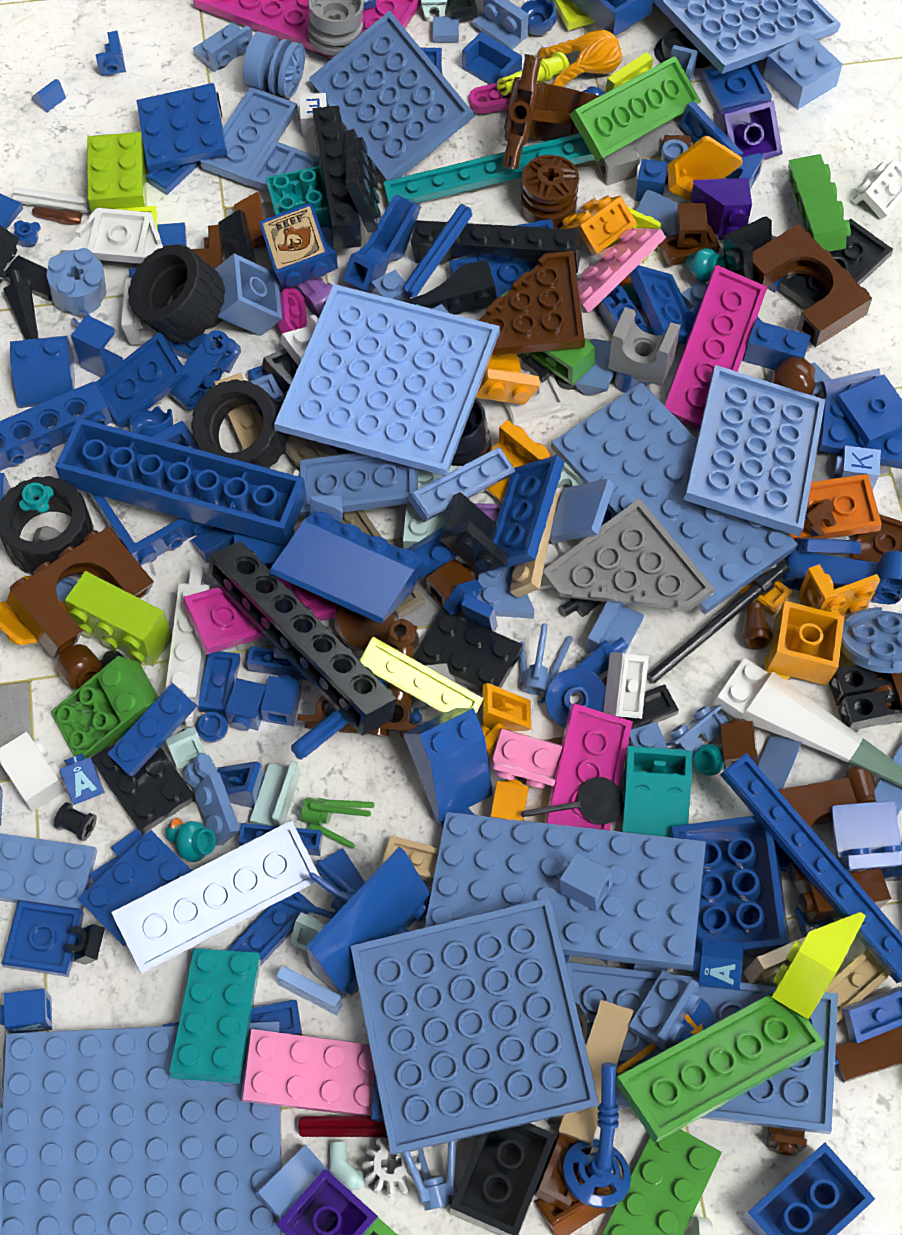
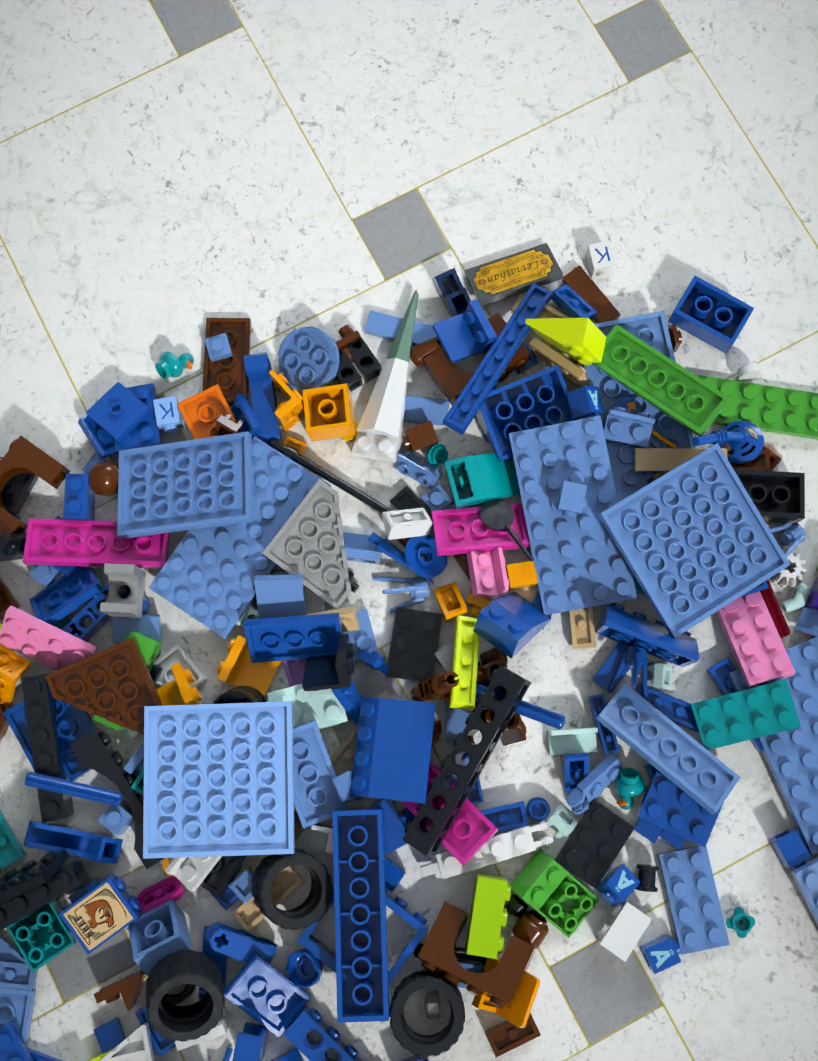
camera: 105 degrees left, 15 degrees up
blue plate [2,900,85,977] -> none
teal plate [19,483,54,513] -> none
black tile [63,924,105,965] -> none
blue plate [108,683,198,777] -> none
black tile [218,209,257,264] -> none
blue brick [225,678,266,731] -> none
dark orange slope [234,192,267,248] -> none
blue brick [261,675,302,727] -> none
light blue tile [276,966,343,1016] -> none
medium lavender piece [295,277,333,318] -> none
bright green plant [301,797,375,849] -> none
medium blue tile [407,447,516,522] -> none
reddish brown brick [426,558,474,610] -> none
blue tile [461,595,498,632] -> none
teal animal [685,248,726,283] -> none
reddish brown cone [742,602,773,650] -> none

